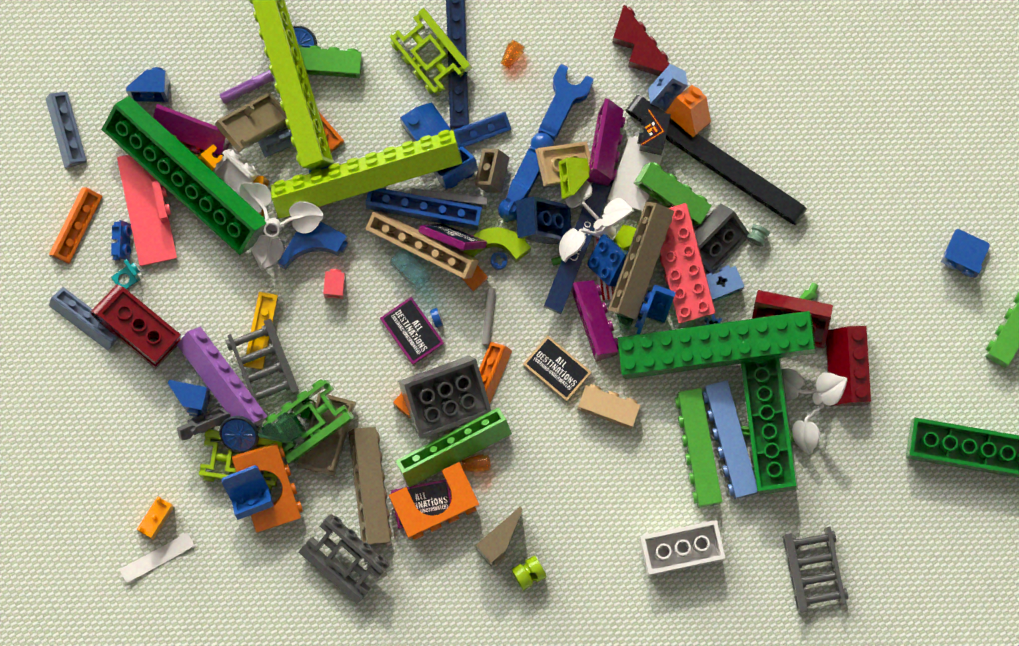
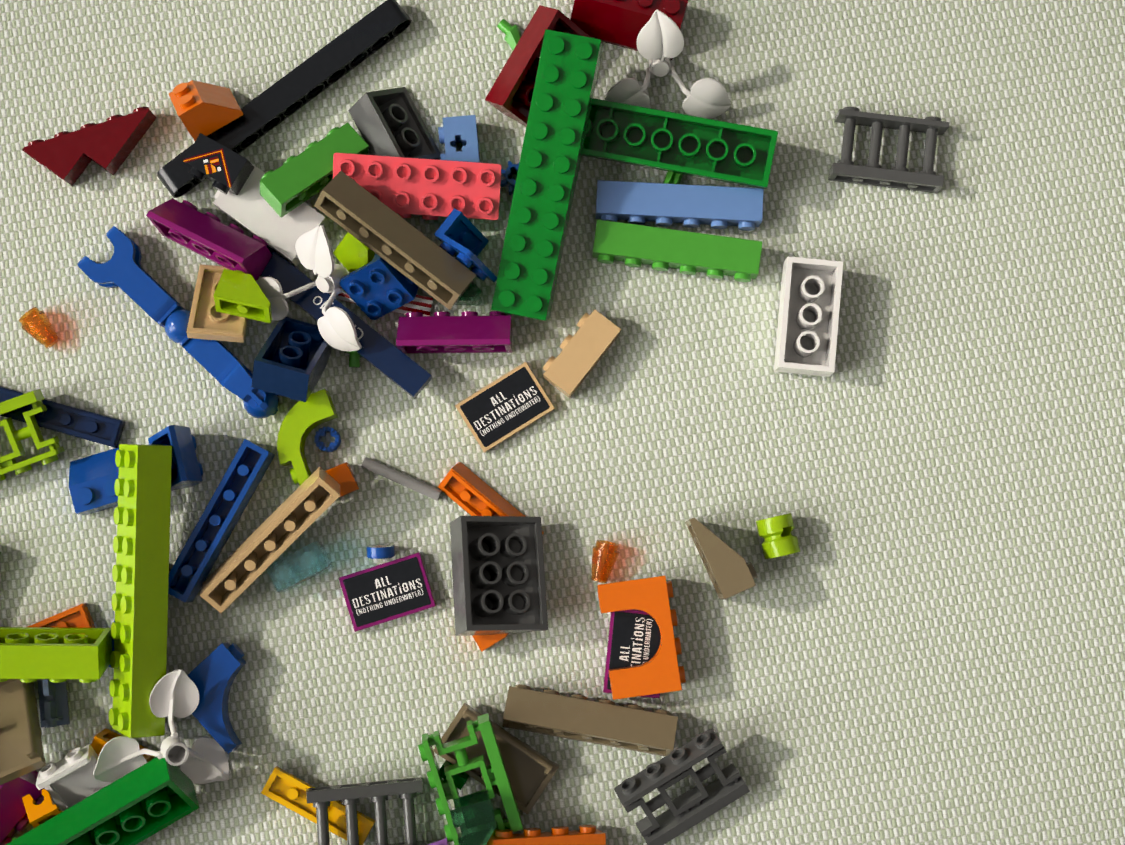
camera: 65 degrees left, 5 degrees up
coral brick [323,269,345,299] -> none
bright green brick [396,407,512,487] -> none
light grey tile [411,188,487,209] -> none
tile [418,224,487,250] -> none
blue tile [453,111,512,148] -> none
dark tan brick [475,149,510,193] -> none
medium blue brick [648,64,688,111] -> none
sand green wheel [747,224,770,247] -> none

